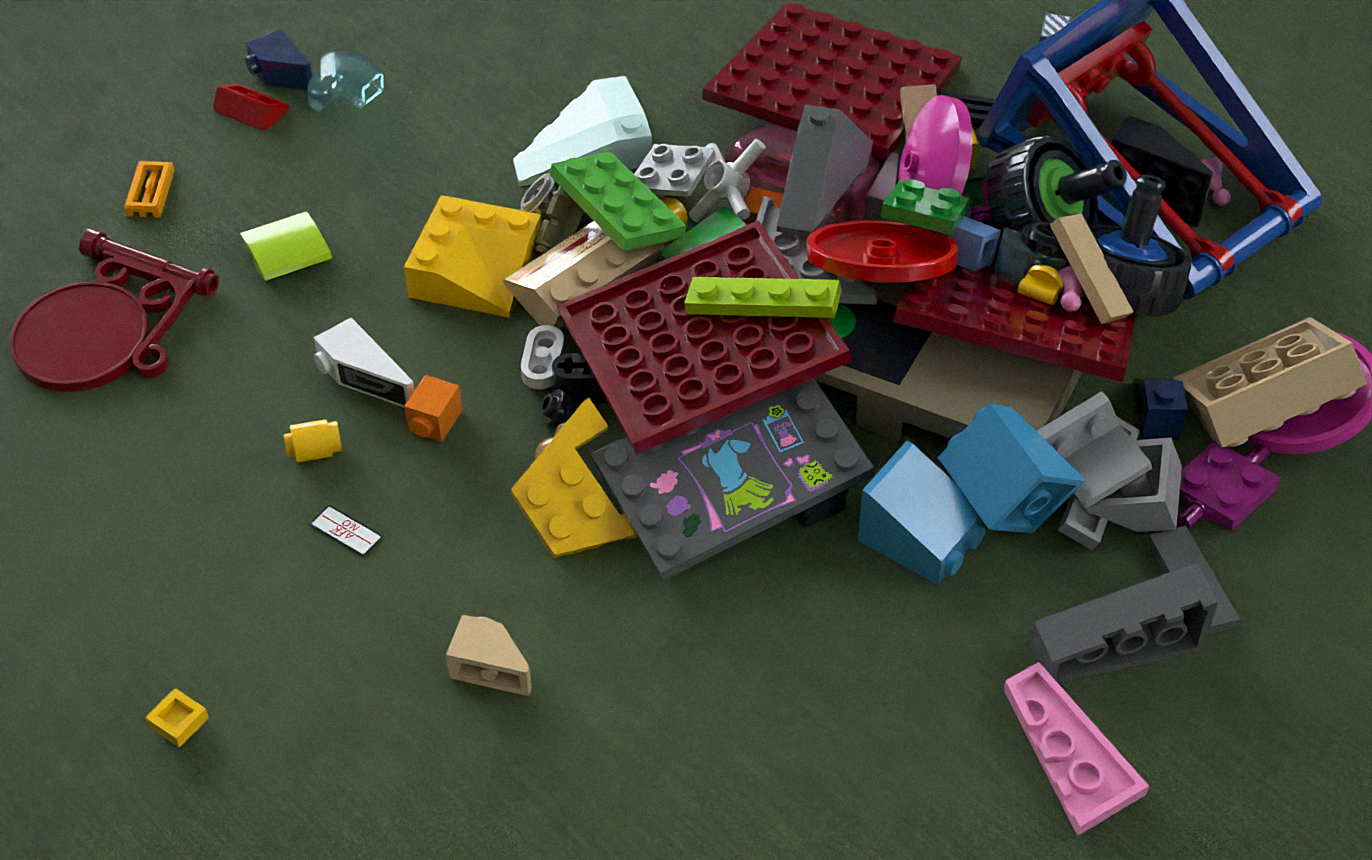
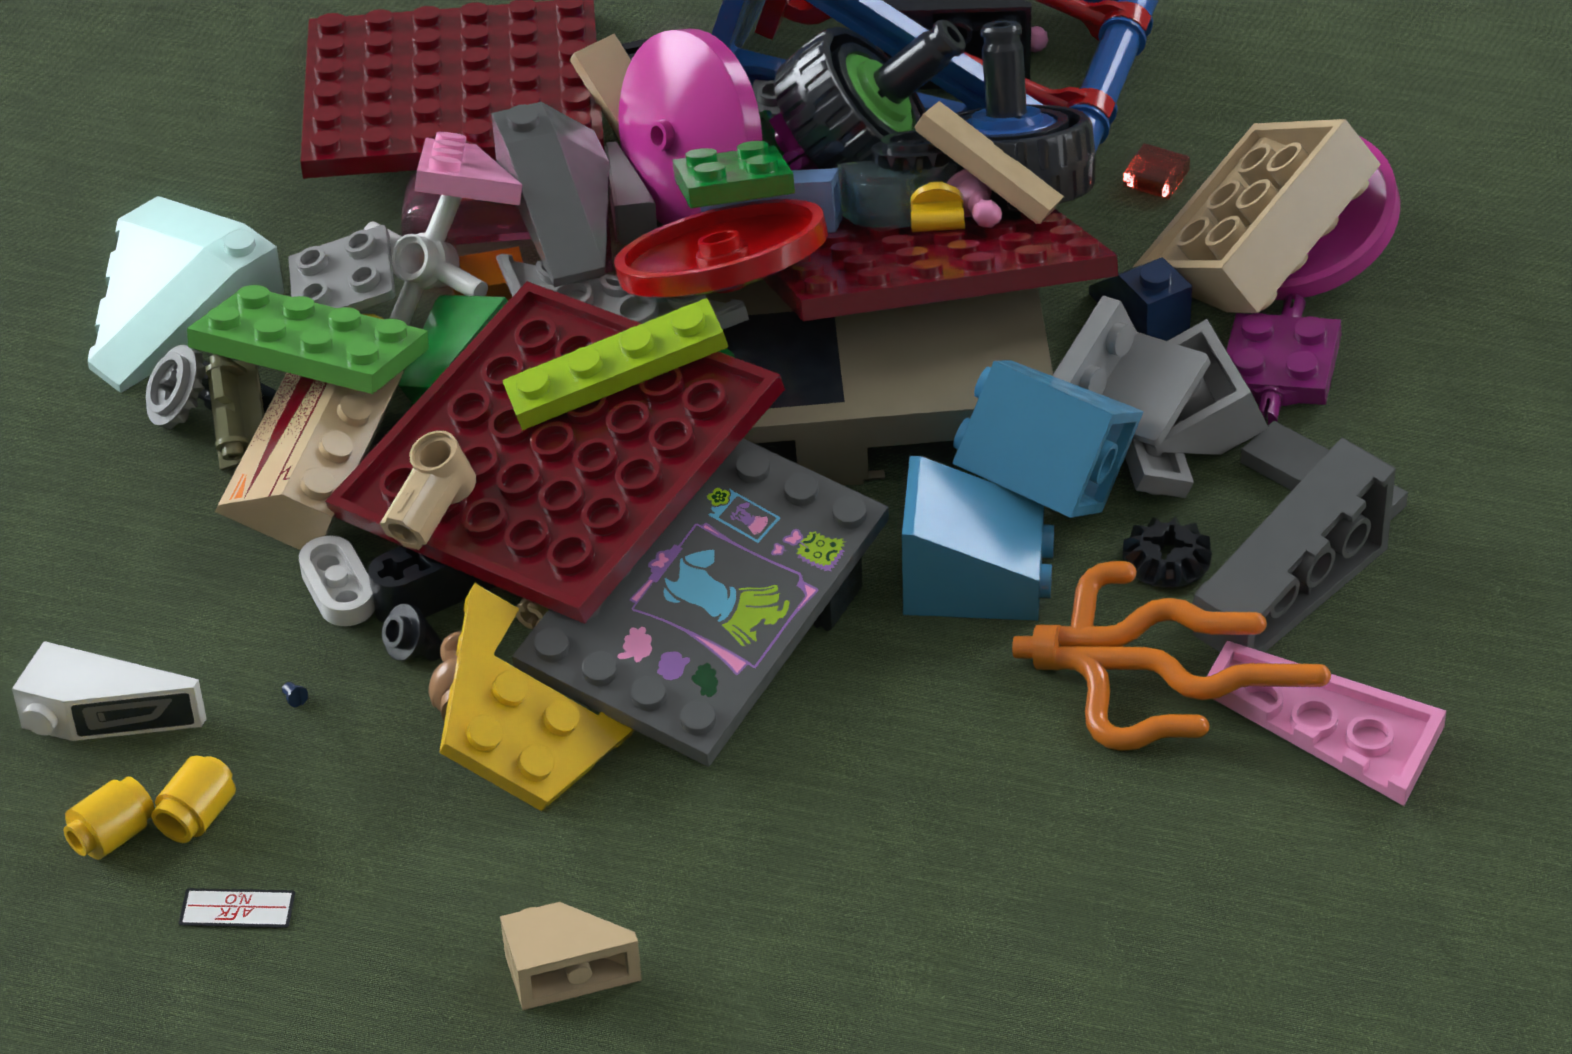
camera: 30 degrees left, 5 degrees down
yellow slope [404,195,542,318] -> none
orange brick [404,375,463,442] -> none
none -> yellow brick [151,756,236,843]
none -> dark blue piece [282,682,308,707]
none -> tan piece [380,431,476,550]
none -> bright pink wing [414,132,522,205]
none -> orange plant [1012,561,1331,751]
none -> clear red tile [1123,143,1190,199]
none -> black gear [1123,516,1212,588]

